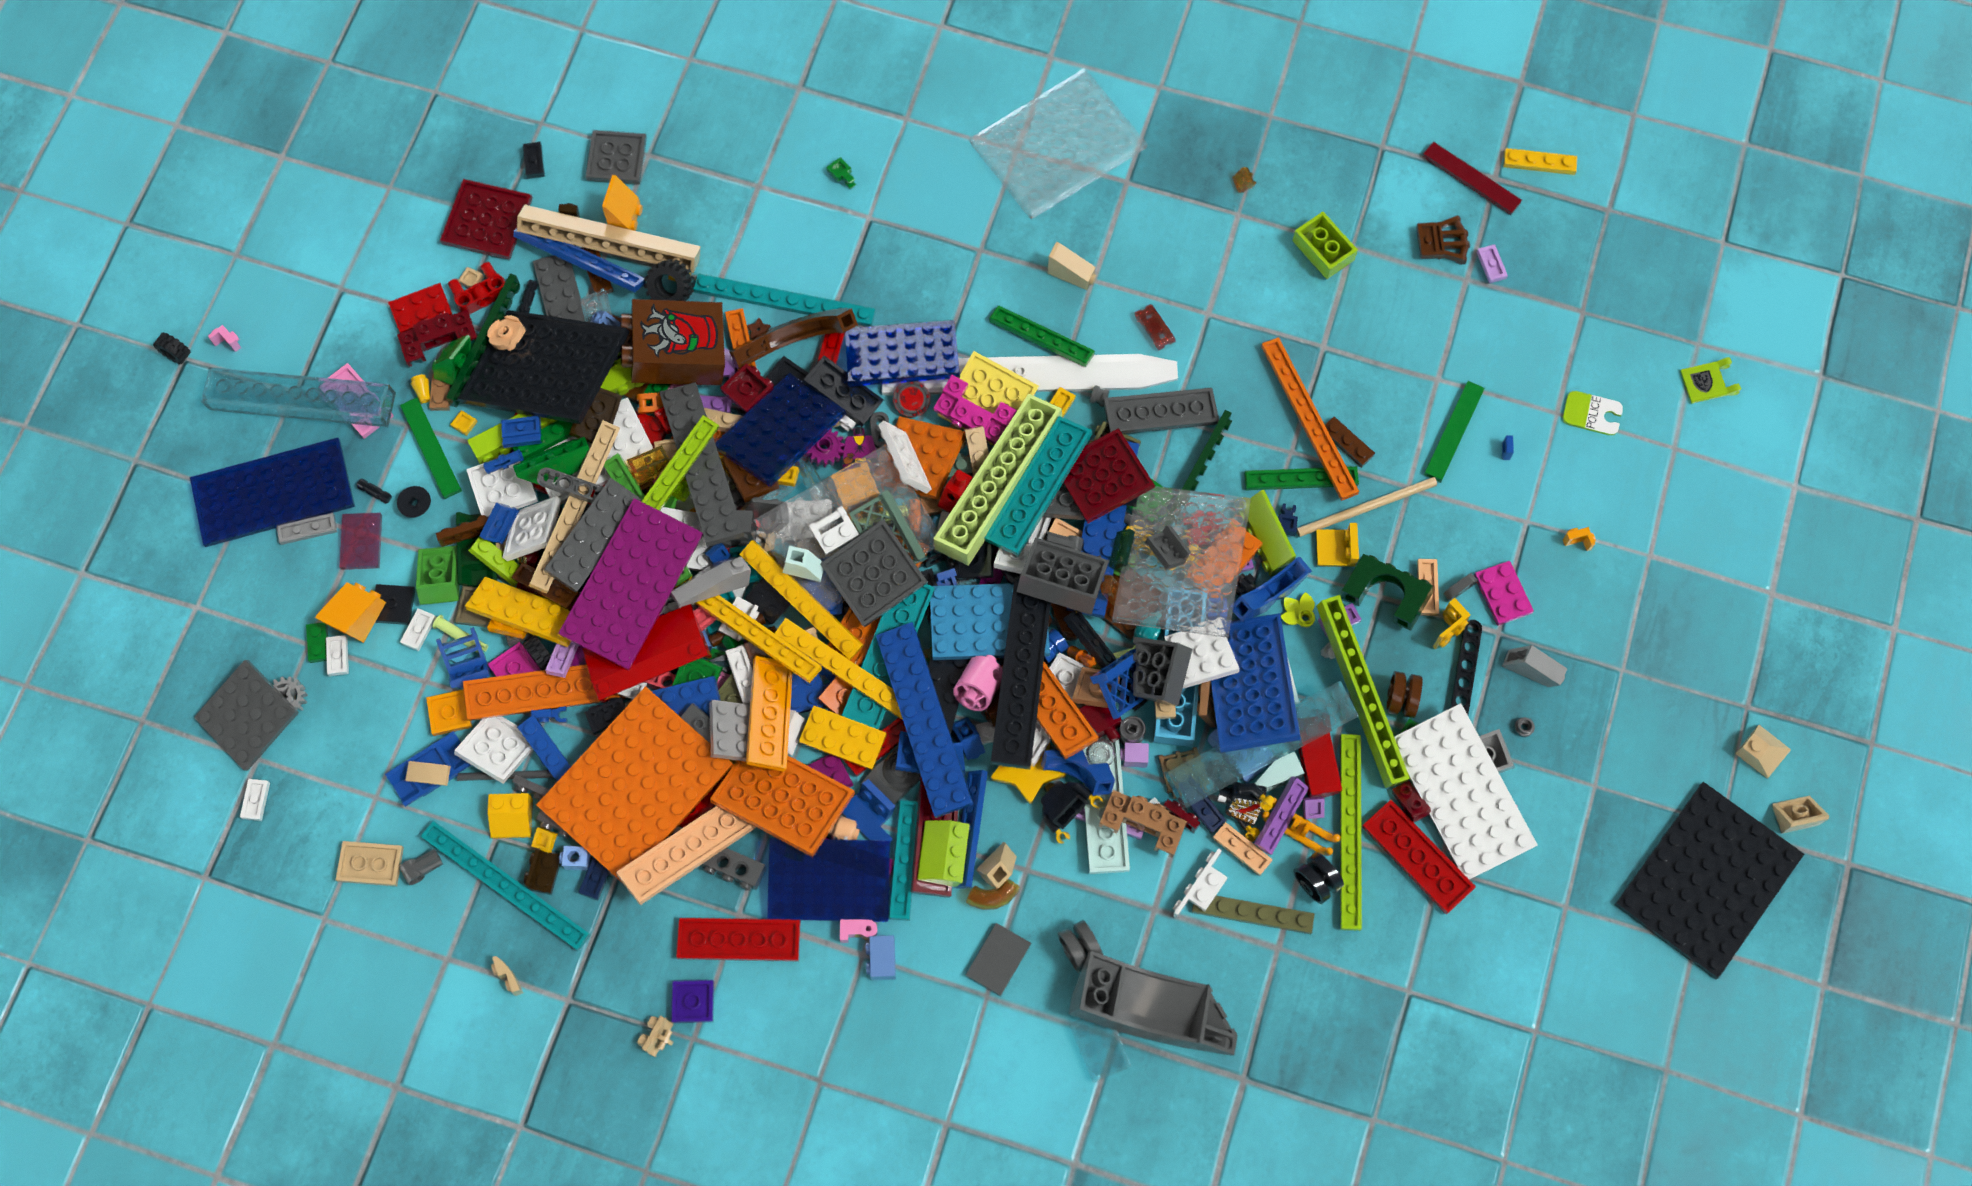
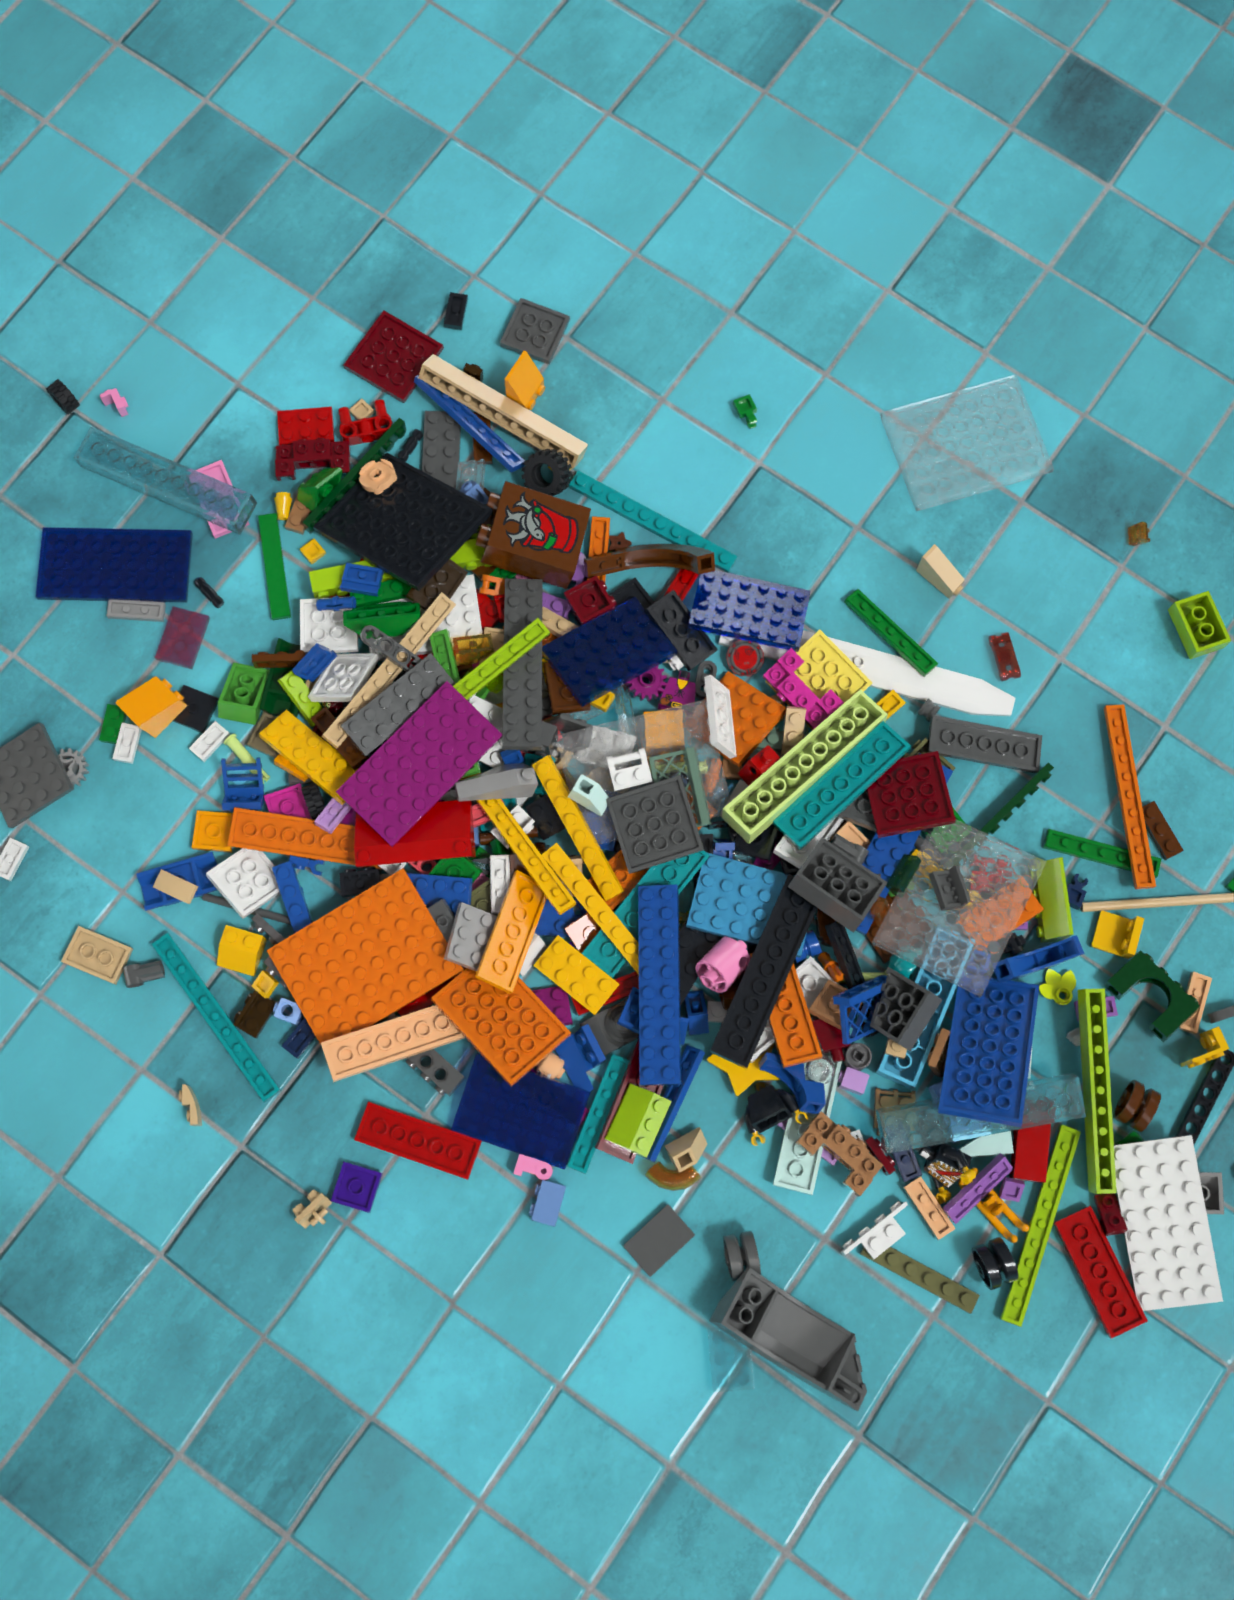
camera: 15 degrees right, 5 degrees up
black piece [397,486,431,517] -> none
white plate [1164,620,1239,689] -> none

